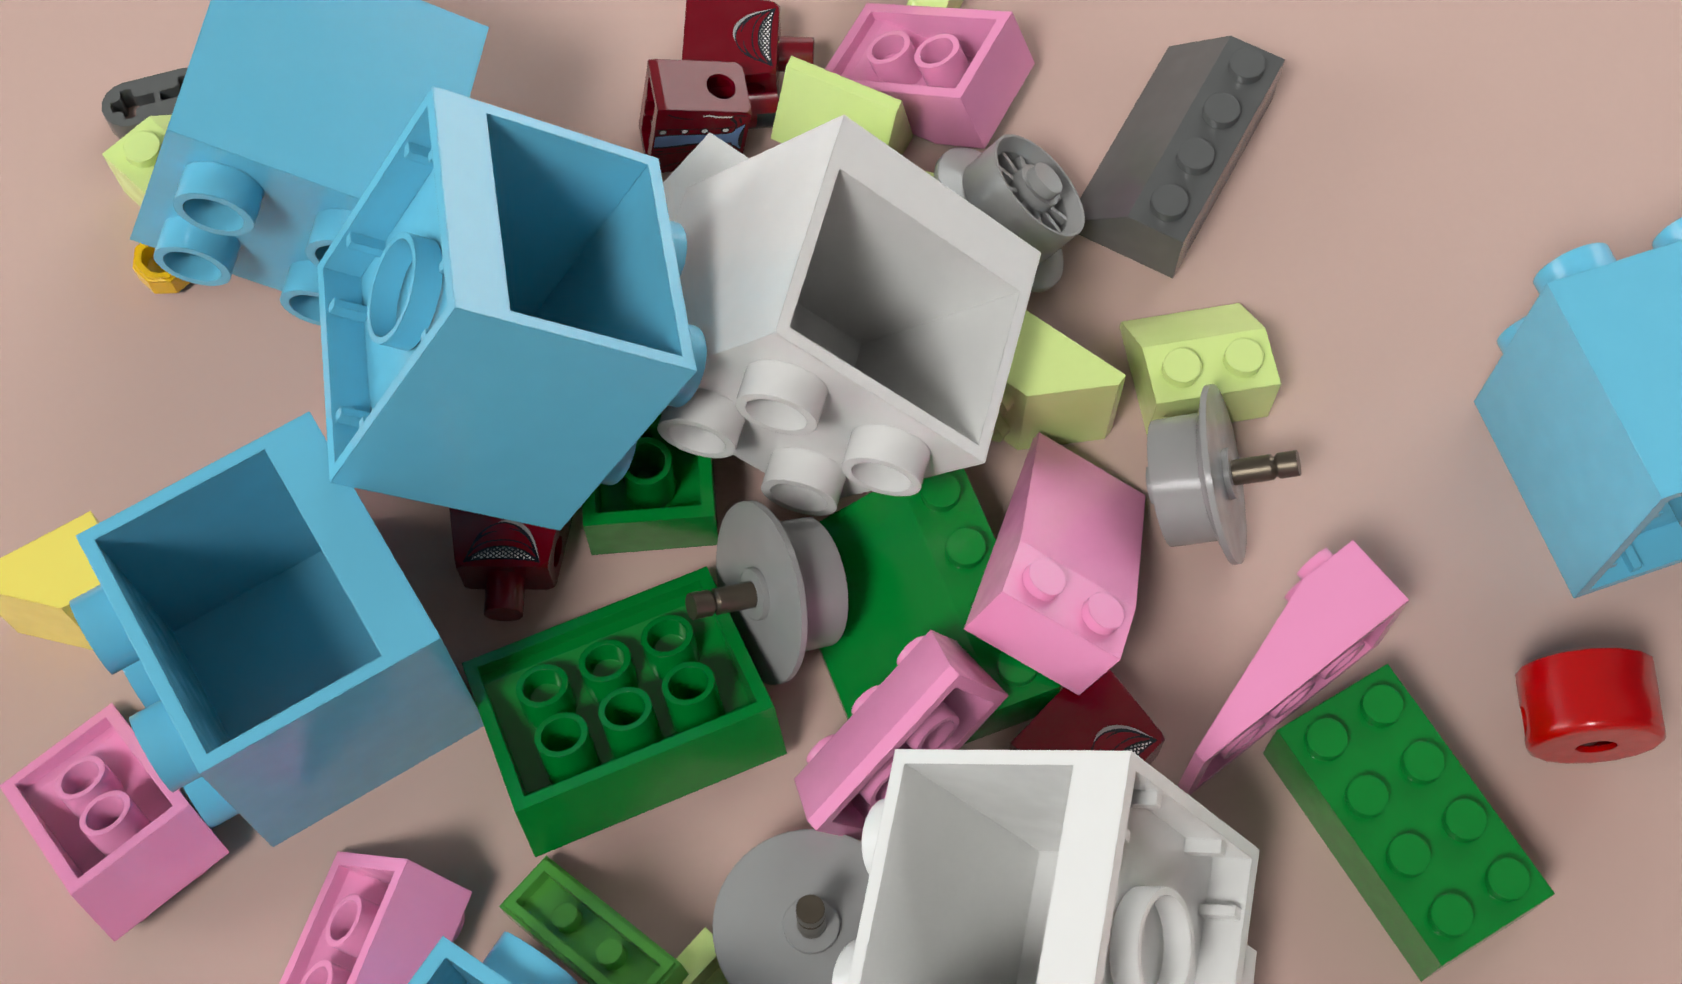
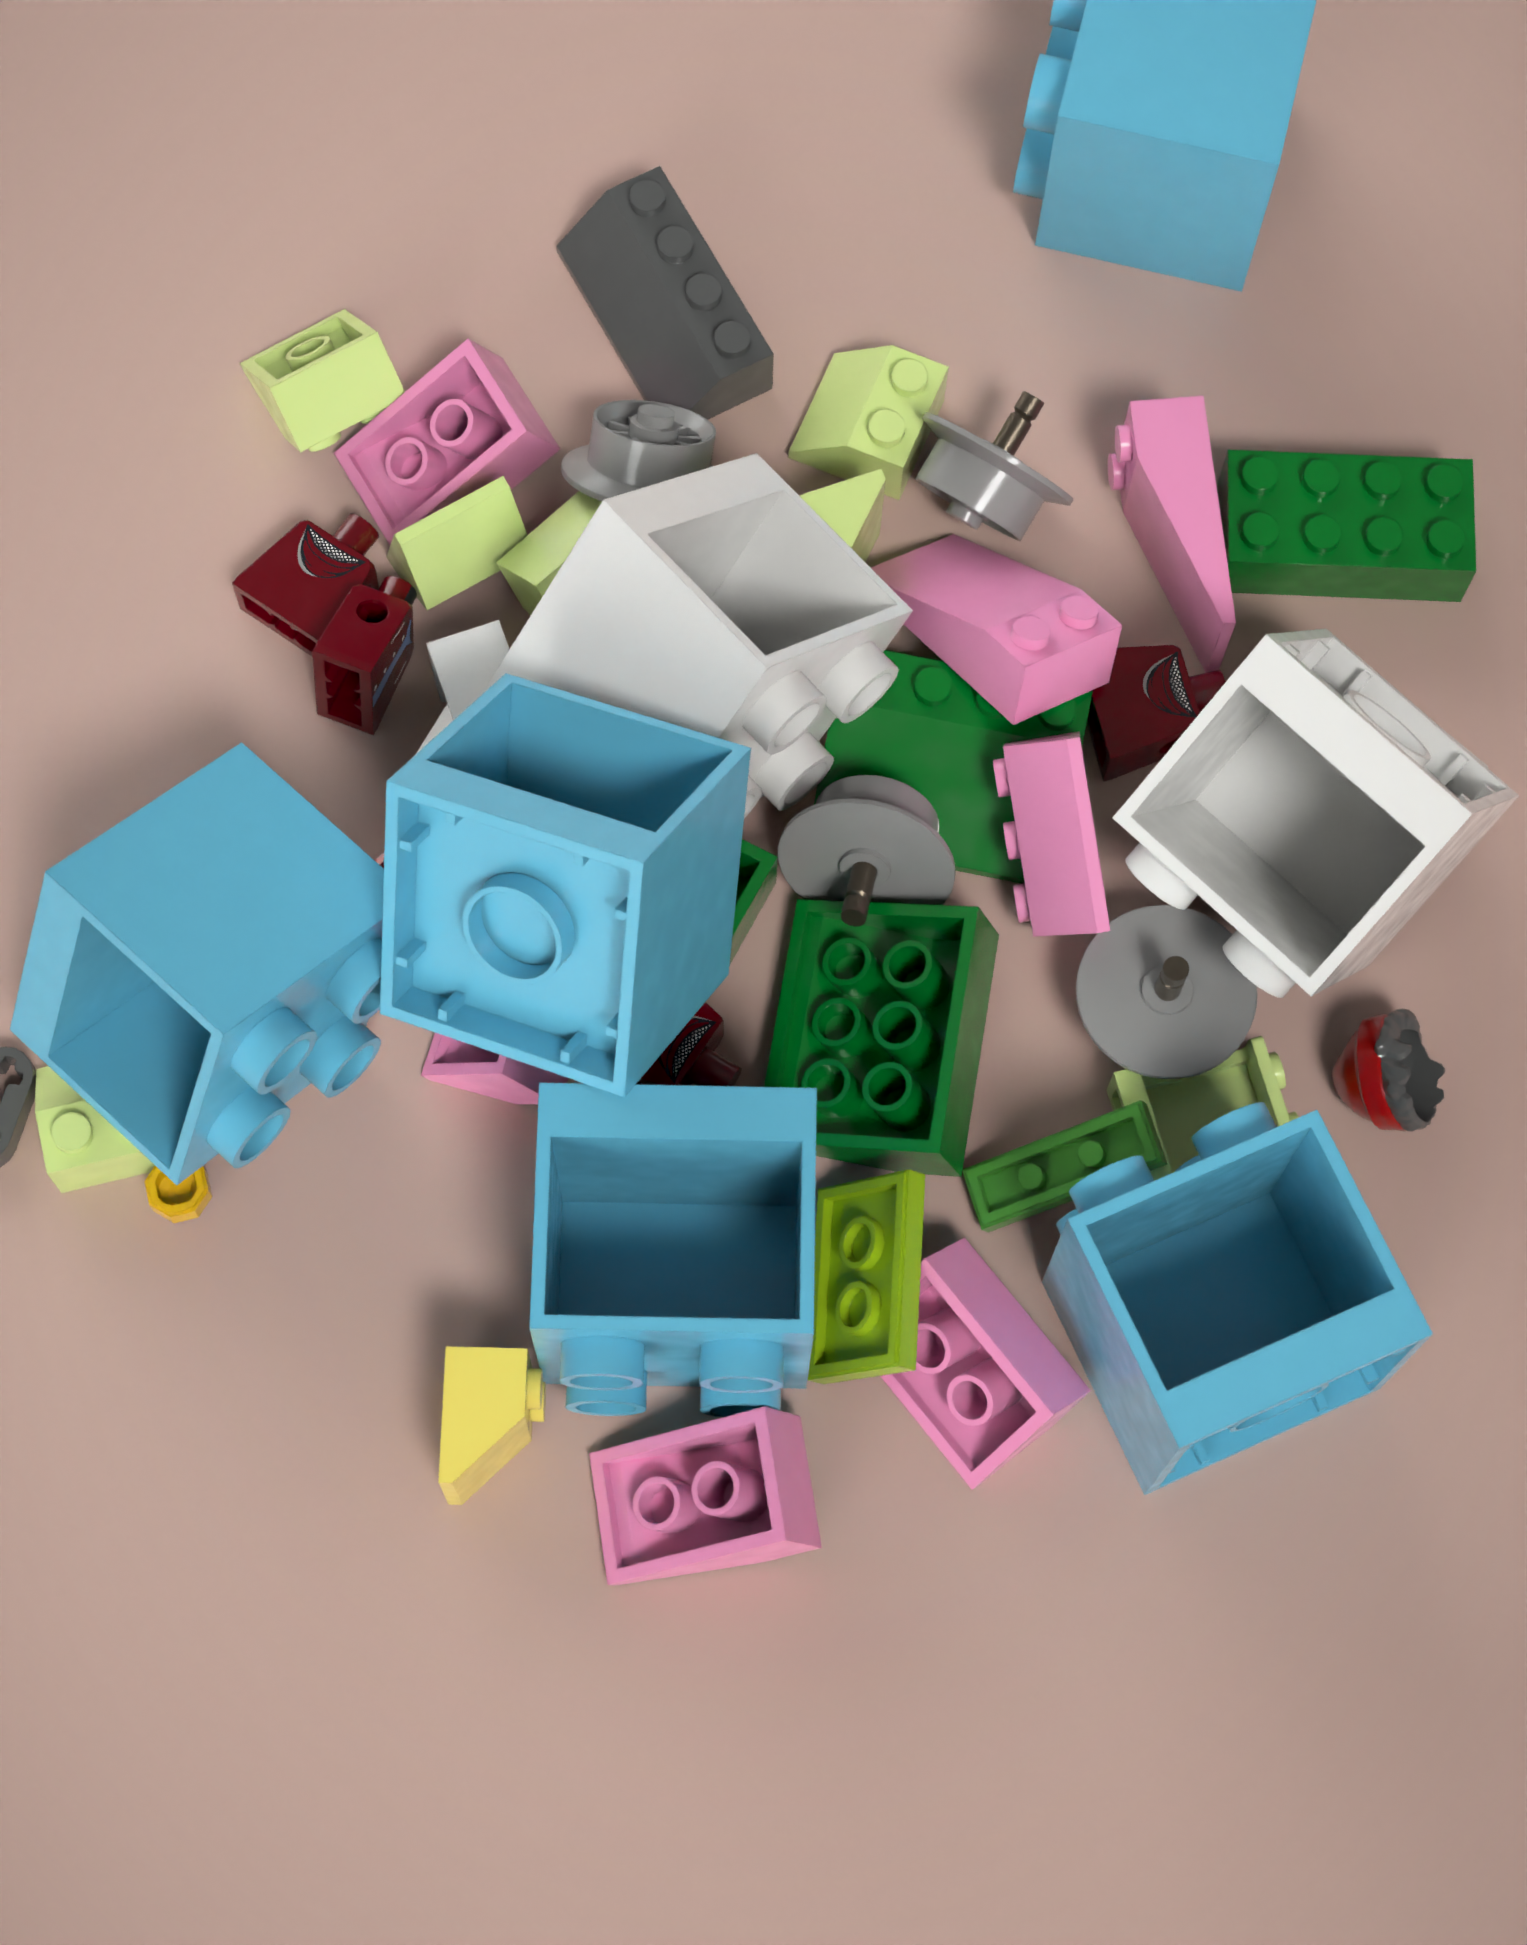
camera: 60 degrees left, 5 degrees up
red piece [1515,648,1666,764] -> none
none -> lime tile [807,1169,926,1384]

